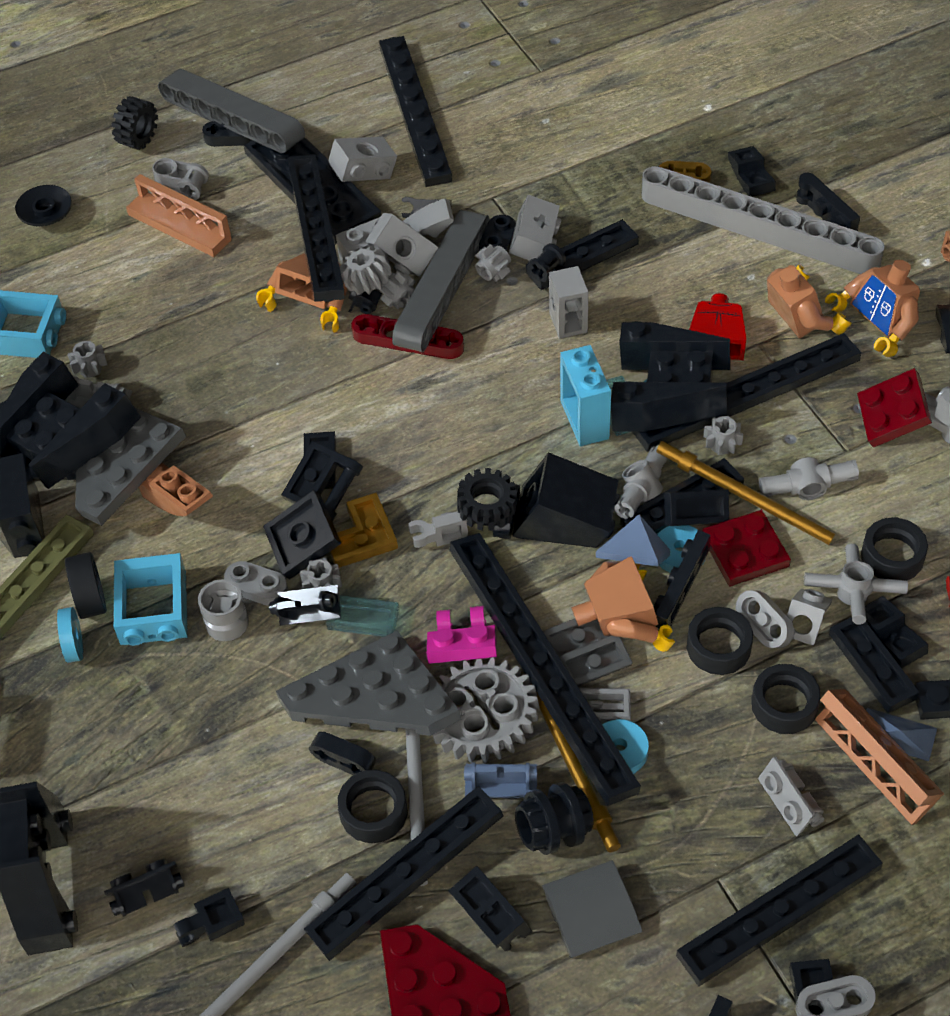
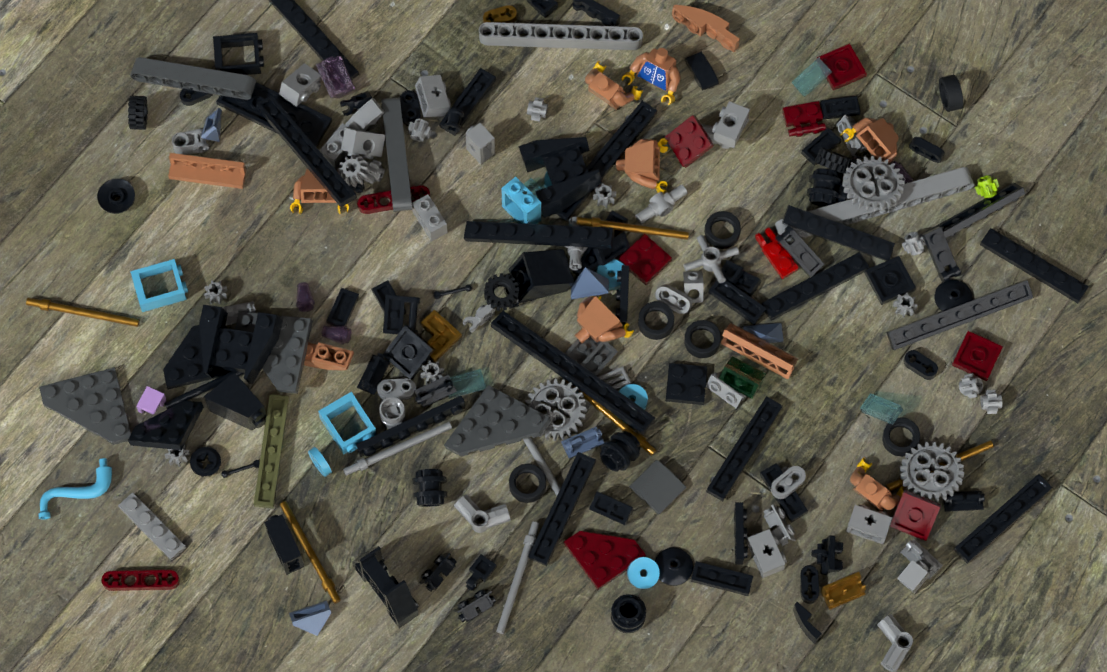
camera: 30 degrees left, 15 degrees up
black tyre [65,552,107,619] -> none
black beam [309,731,376,775] -> none
dark pink plate [427,606,497,664] -> none
red torso [689,293,746,361] -> none
none -> sand blue slope [201,108,222,142]
none -> black window [213,33,264,75]
none -> clear purple cone [296,282,315,312]
none -> clear purple hinge [316,56,355,99]
none -> clear purple cone [322,326,352,345]
none -> black tile [326,288,359,330]
none -> light grey bar [343,422,452,476]
none -> black plate [356,395,465,457]
none -> black hinge [357,353,390,395]
none -> light grey brick [412,194,448,242]
none -> black piece [412,469,447,507]
none -> black hinge [433,284,472,299]
none -> light grey piece [454,494,511,533]
none -> black hinge [454,589,496,623]
none -> black plate [464,221,614,248]
none -> light grey gear [527,97,548,122]
none -> nougat torso [616,138,669,194]
none -> black plate [665,363,707,405]
none -> clear green brick [719,356,766,399]

